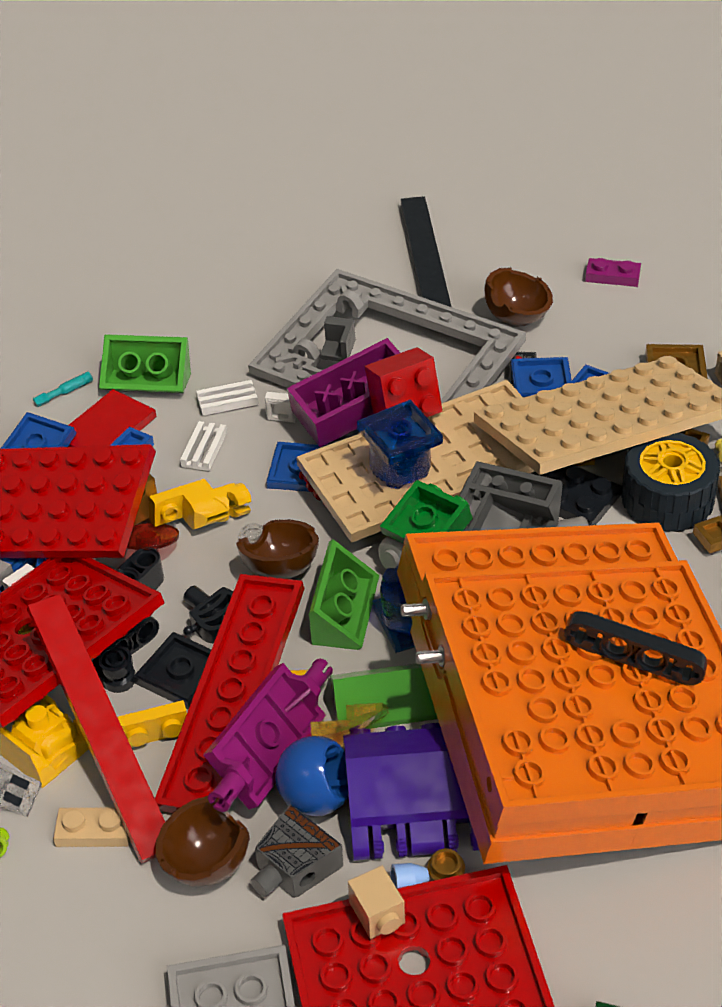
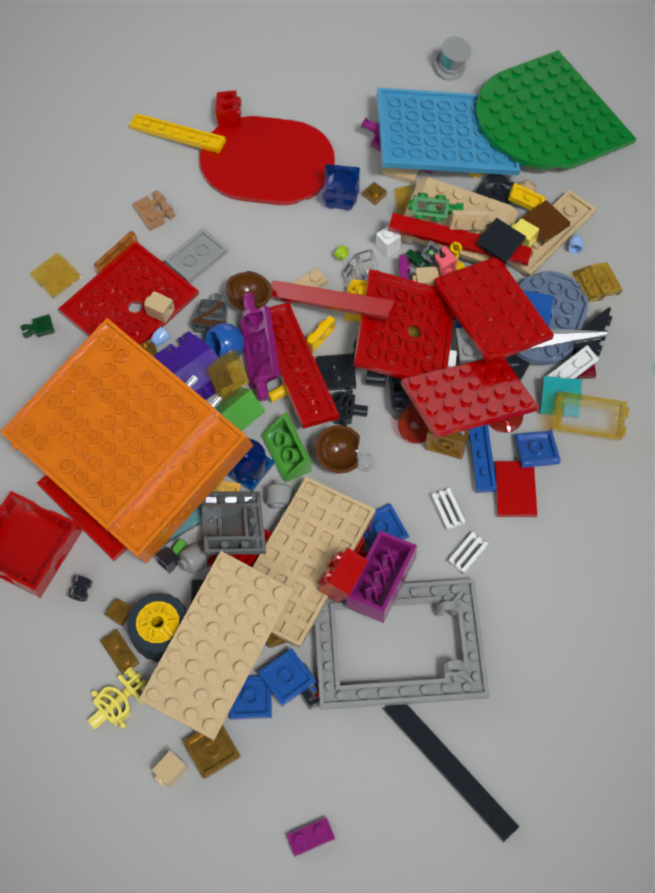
camera: 145 degrees right, 20 degrees up
teal piece [33,371,93,407] -> none
bright green slope [99,334,191,393] -> none
yellow plate [149,478,252,530] -> none
white tile [265,391,296,423] -> none
dark grey panel [321,316,356,362] -> none
clear blue piece [357,399,443,489] -> none
green plate [380,480,473,544] -> none
reddish brown cylinder [484,267,553,326] -> none
black beam [564,611,708,685] -> none

